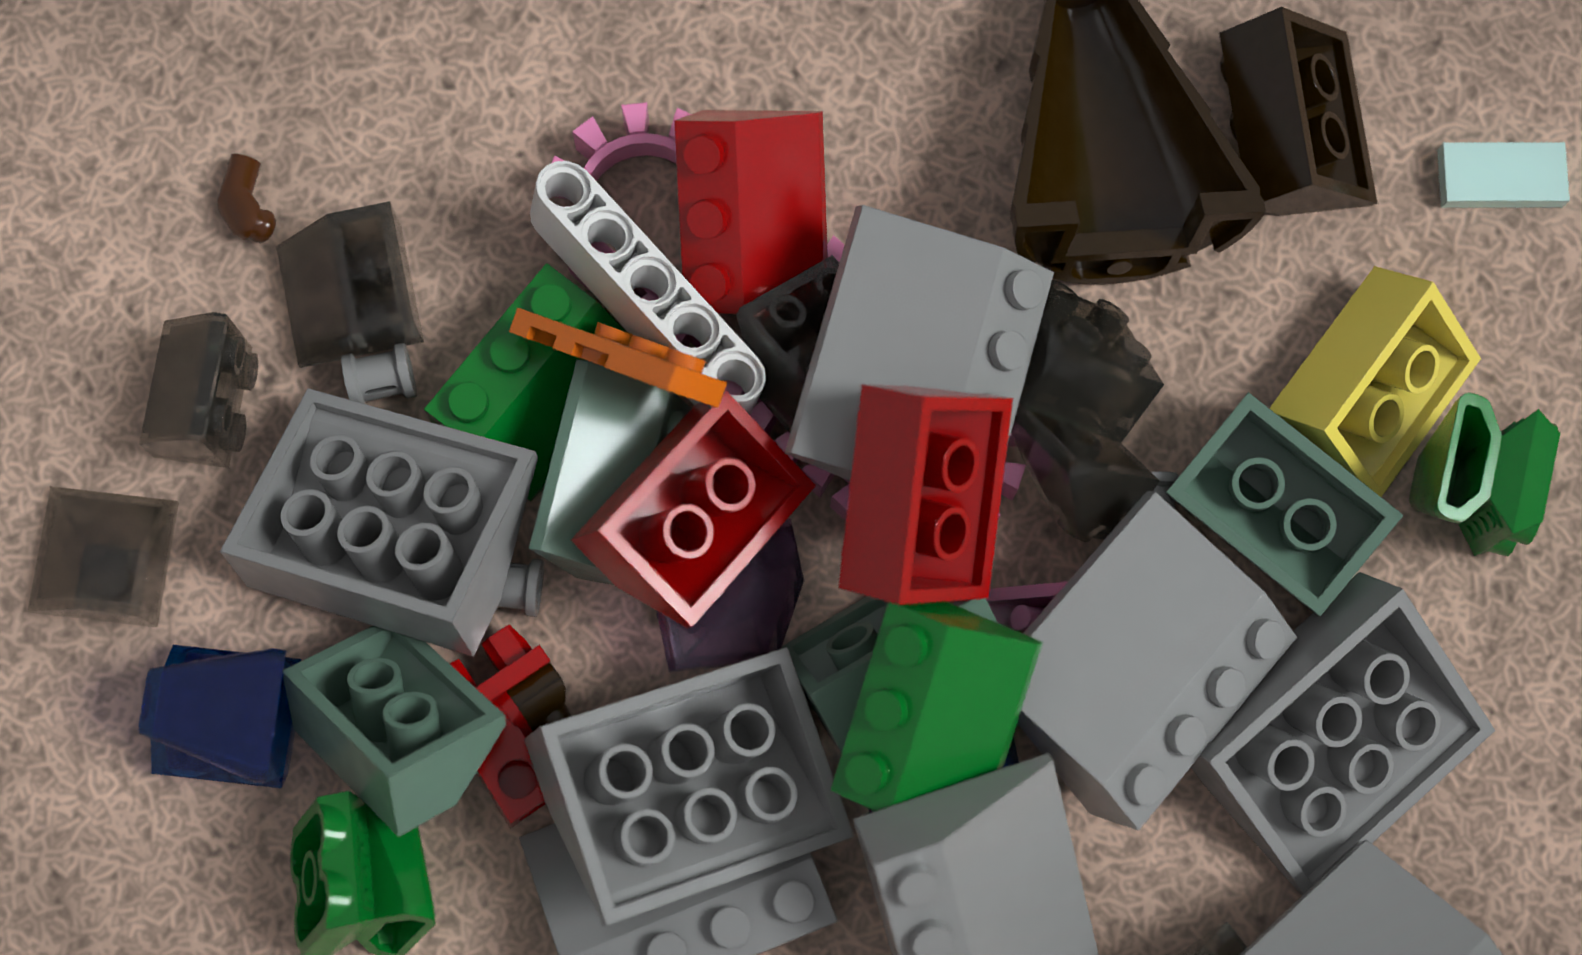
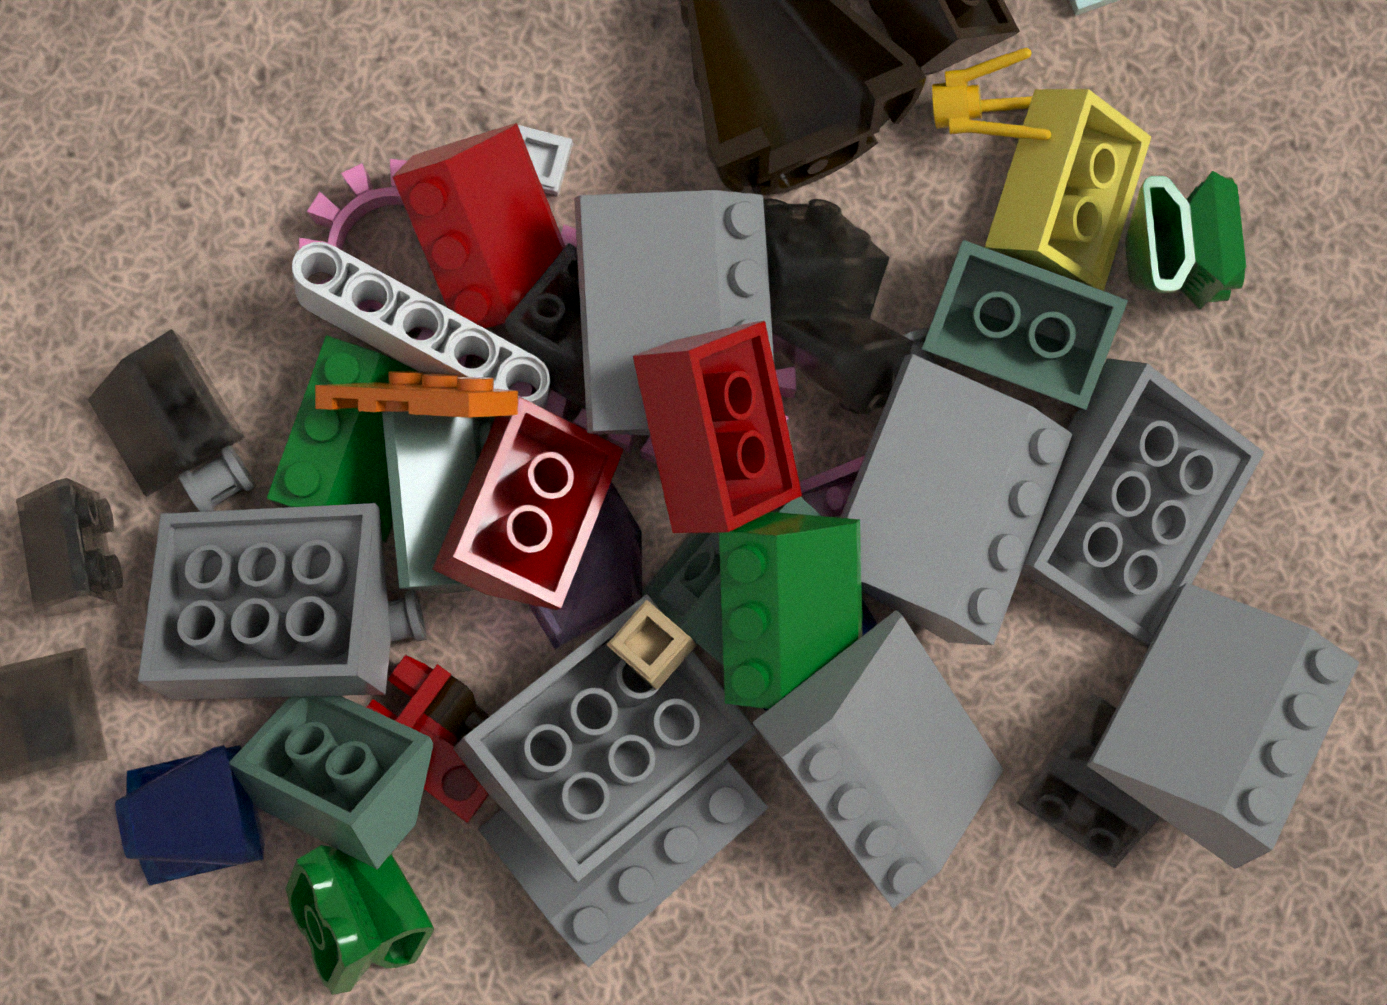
camera: 10 degrees left, 5 degrees up
reddish brown arm [217,154,276,243] -> none
none -> white tile [518,125,573,196]
none -> tan slope [607,600,696,690]
none -> yellow plant [932,47,1051,140]

